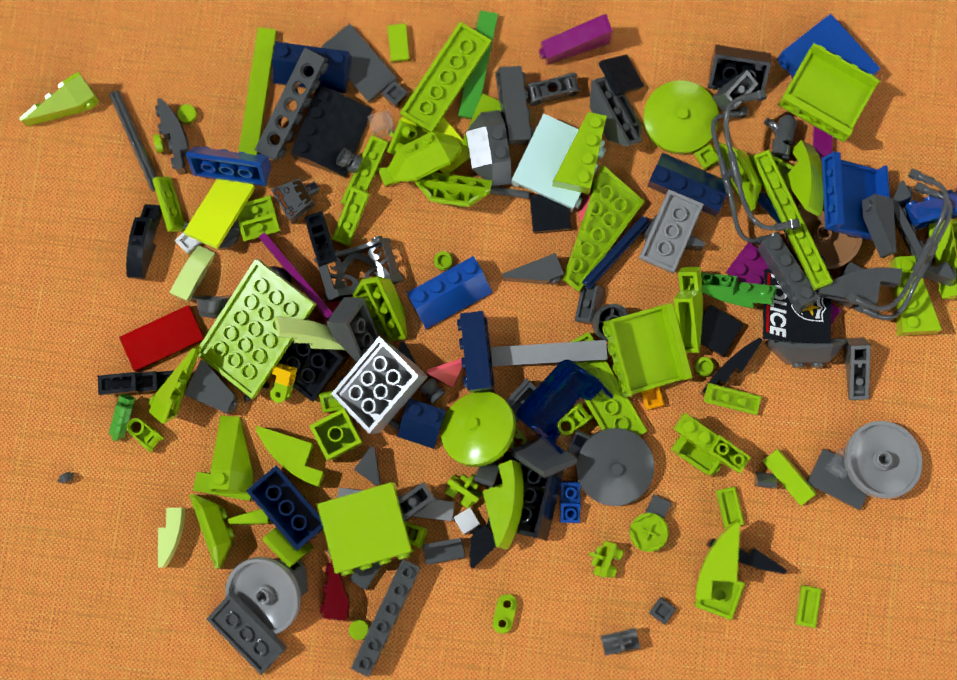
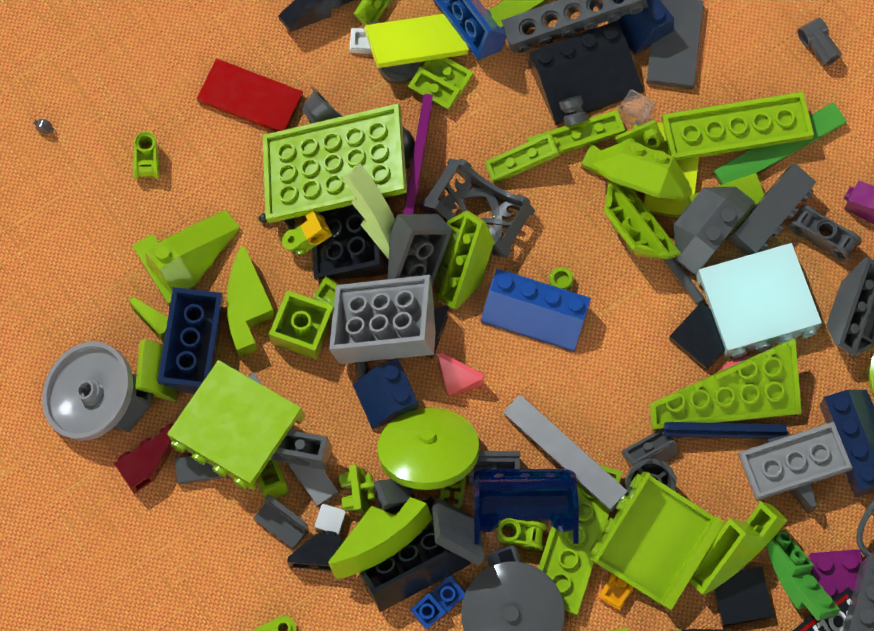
camera: 45 degrees right, 10 degrees down
black slope [98,370,174,395] -> none
bright green rock [109,394,135,441] -> none
lime wedge [149,346,201,424] -> none
yellowish green slope [158,508,186,568] -> none
yellowish green slope [169,245,216,303] -> none
dark grey slope [184,360,238,415] -> none
lime wedge [189,494,235,569] -> none
dark grey tile [206,591,287,675] -> none
dark grey torso [271,179,320,224] -> none
black slope [304,211,338,267] -> none
lime tile [349,620,369,640] -> none
dark grey brick [350,559,421,677] -> none
dark grey slope [354,446,381,486] -> none
dark grey plate [382,80,408,108] -> none
lime tile [387,23,409,63] -> none
dark grey wheel [420,377,446,404] -> none
dark blue slope [457,311,495,393] -> none
dark grey slope [502,253,564,285] -> none
lime wedge [552,112,607,194] -> none
lime tile [694,357,714,377] -> none

